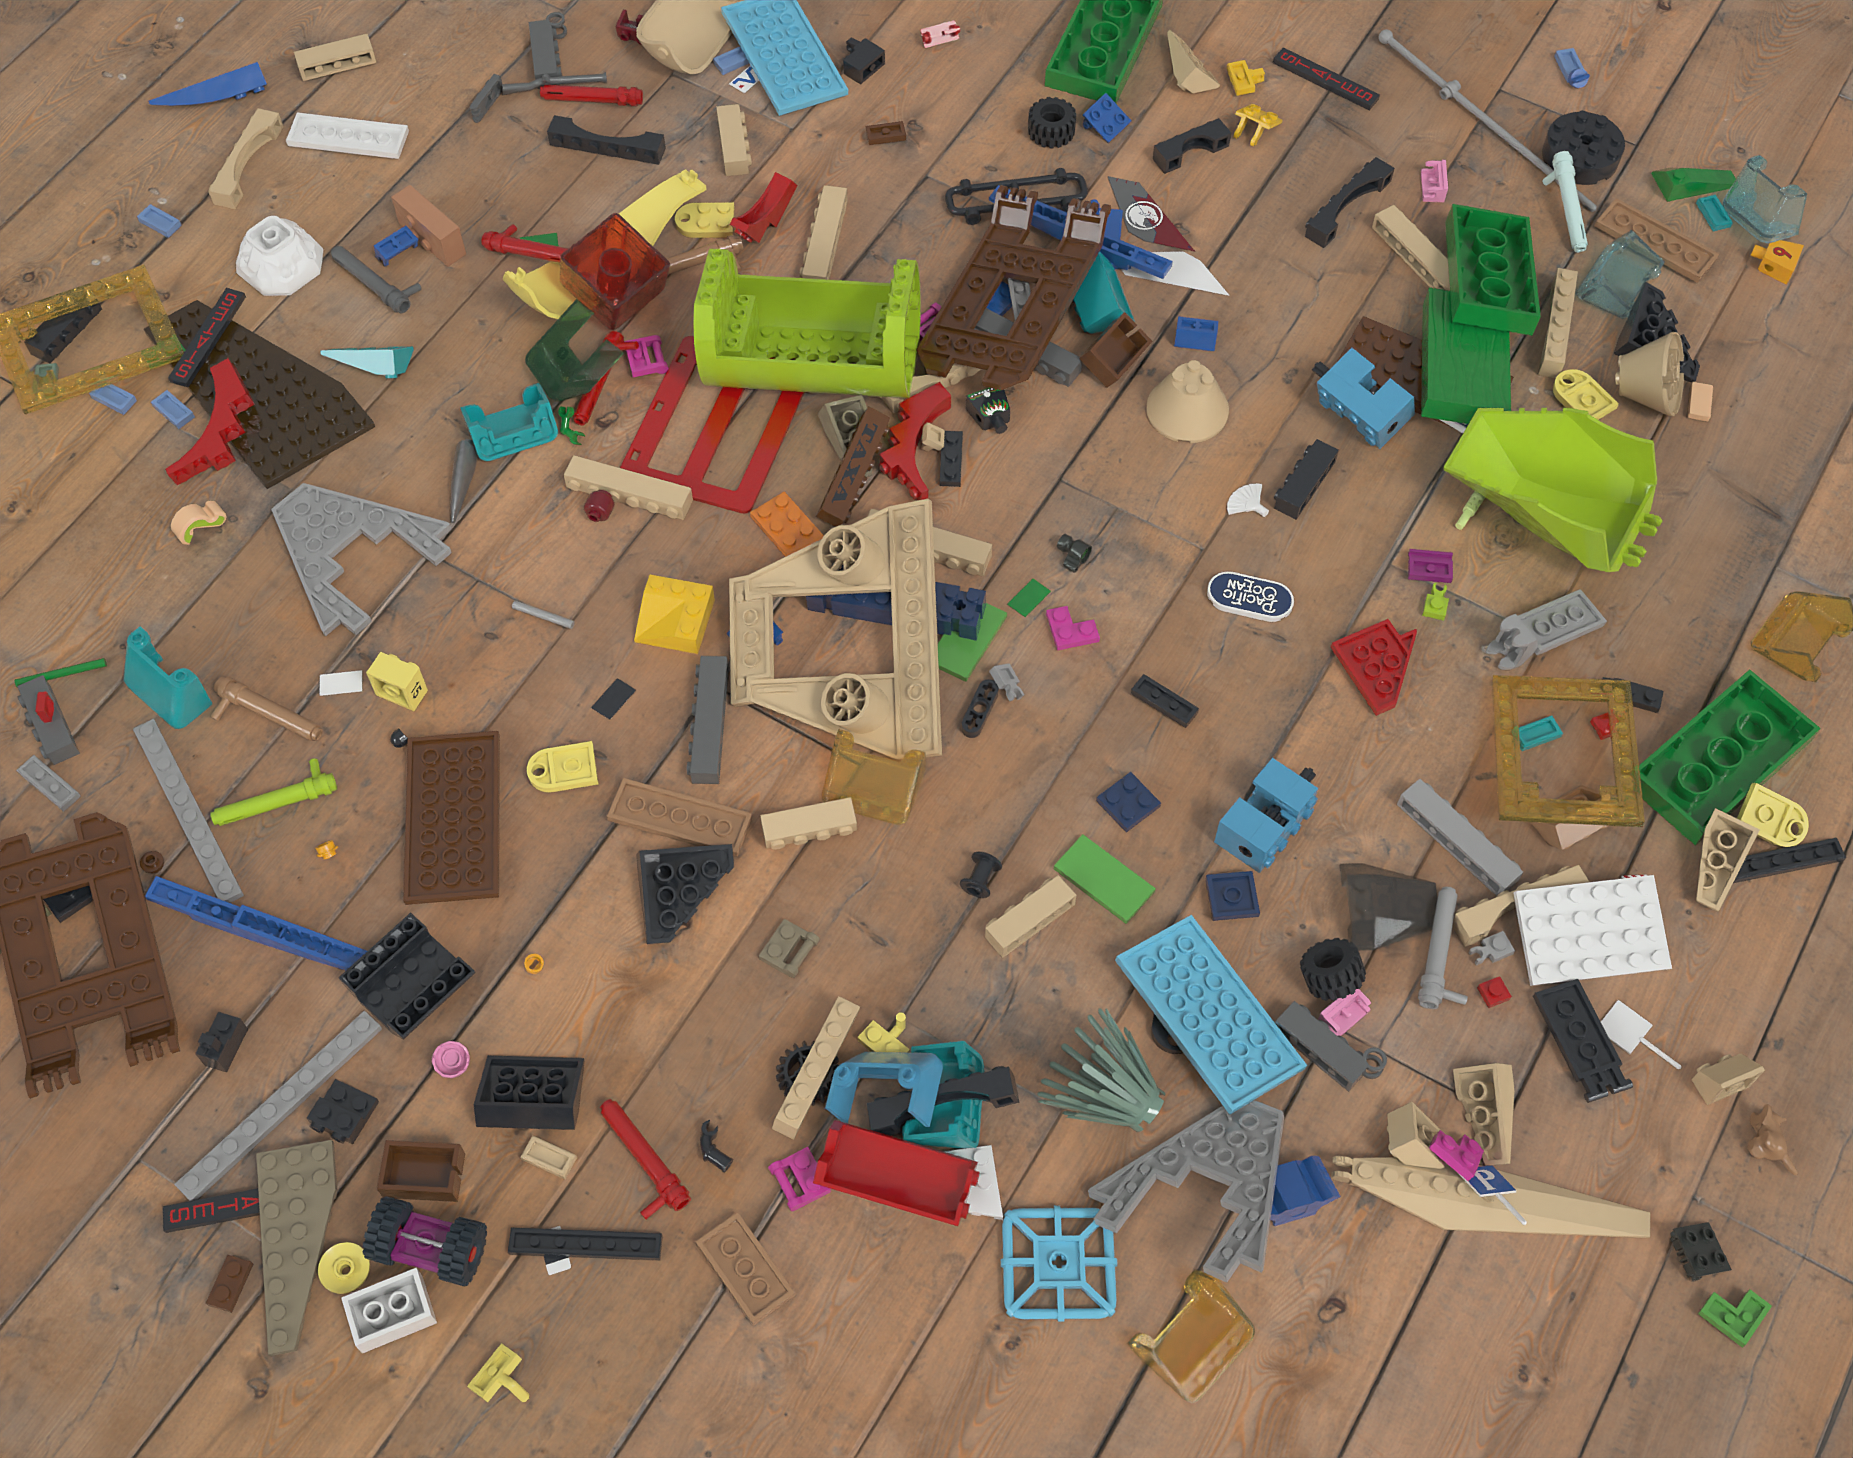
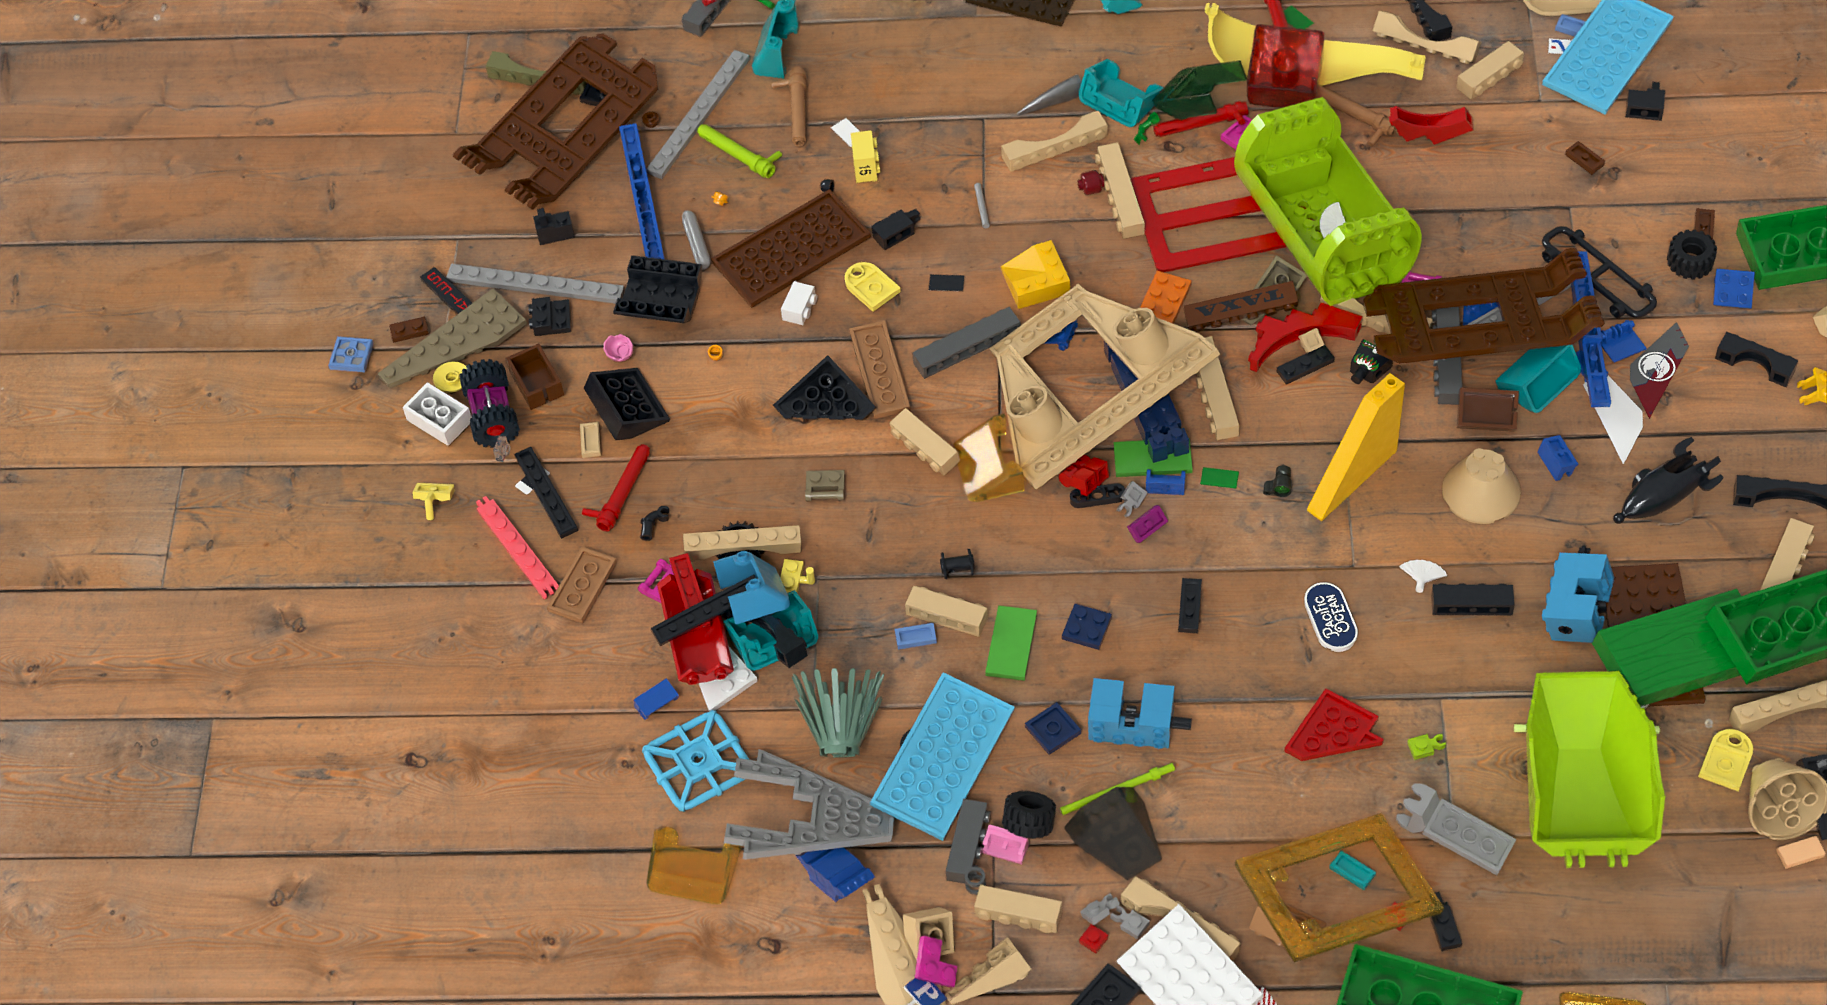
camera: 65 degrees right, 5 degrees down
light grey tile [16,755,81,812] -> none
light grey wing [271,483,452,636] -> none
light yellow plate [675,202,735,238] -> none
tan brick [799,185,848,280] -> none
hinge [920,20,960,48] -> none
dark pink plate [1046,606,1100,651] -> none
light grey brick [1397,779,1523,896] -> none
magenta plate [1408,549,1453,583] -> none
light grey cylinder [1418,887,1468,1009] -> none
none -> medium blue piece [328,336,374,372]
none -> coral hinge [476,496,559,600]
none -> clear plate [493,435,510,462]
none -> blue hinge [633,678,679,720]
none -> black tile [651,575,756,646]
none -> red plate [669,553,711,631]
none -> light grey piece [682,210,711,270]
none -> white brick [781,281,817,325]
none -> black hinge [871,209,920,251]
none -> medium blue tile [895,623,937,650]
none -> tan brick [974,885,1062,933]
none -> tan arch [1001,110,1107,172]
none -> red legs [1058,455,1109,496]
none -> lime bar [1060,763,1175,815]
none -> light grey plate [1080,893,1120,925]
none -> magenta plate [1127,505,1168,543]
none -> blue hinge [1146,469,1185,495]
none -> yellow slope [1307,373,1405,522]
none -> white hand [1320,202,1346,238]
none -> tan arch [1373,11,1482,64]
none -> black piece [1613,437,1724,524]
none -> reddish brown plate [1694,208,1715,239]

